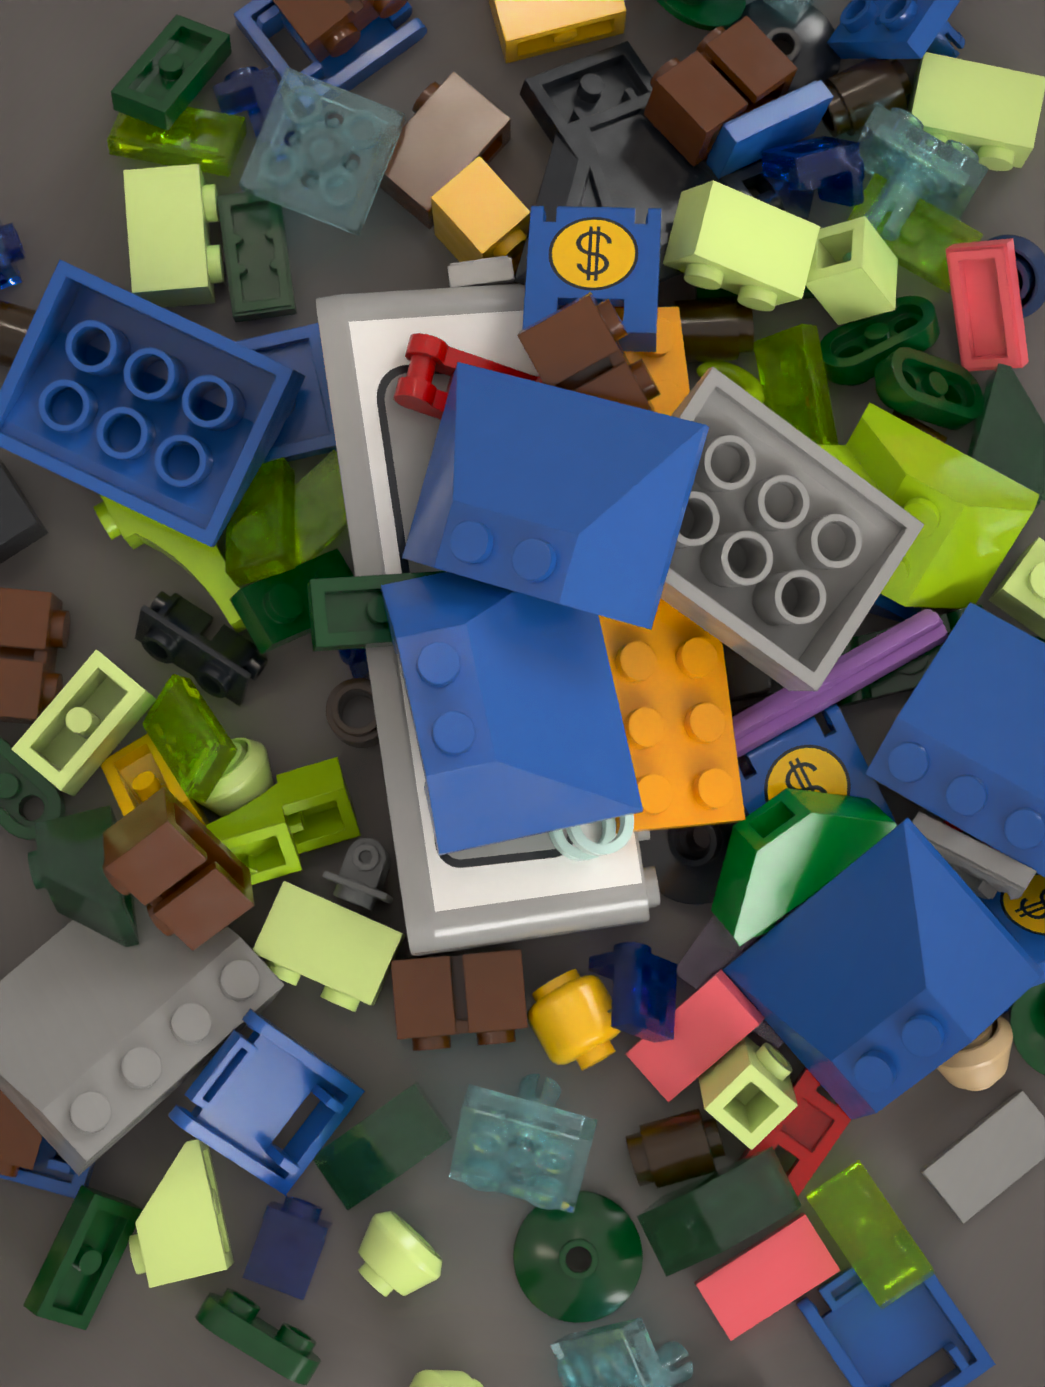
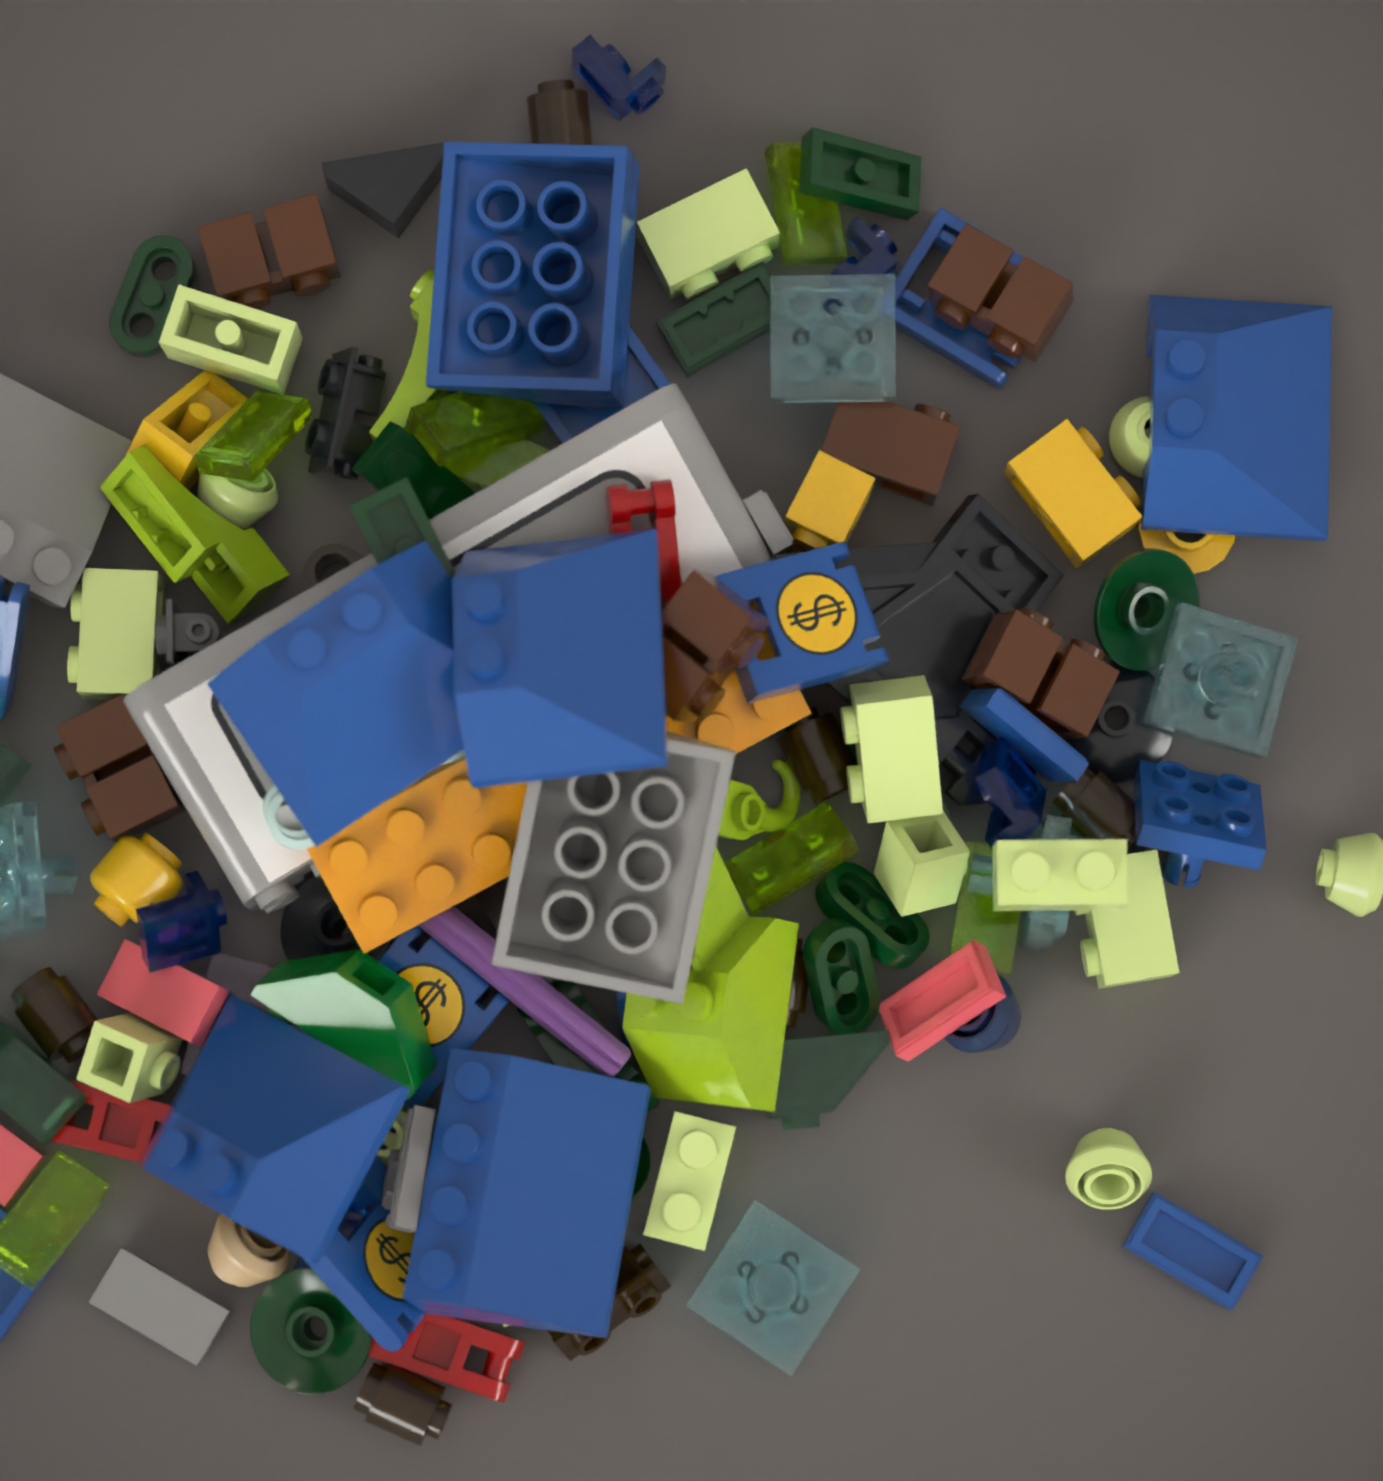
camera: 65 degrees right, 0 degrees up
clear green slope [28,805,139,947] -> none
reddish brown piece [102,786,255,951] -> none
none -> yellowish green brick [992,839,1128,911]

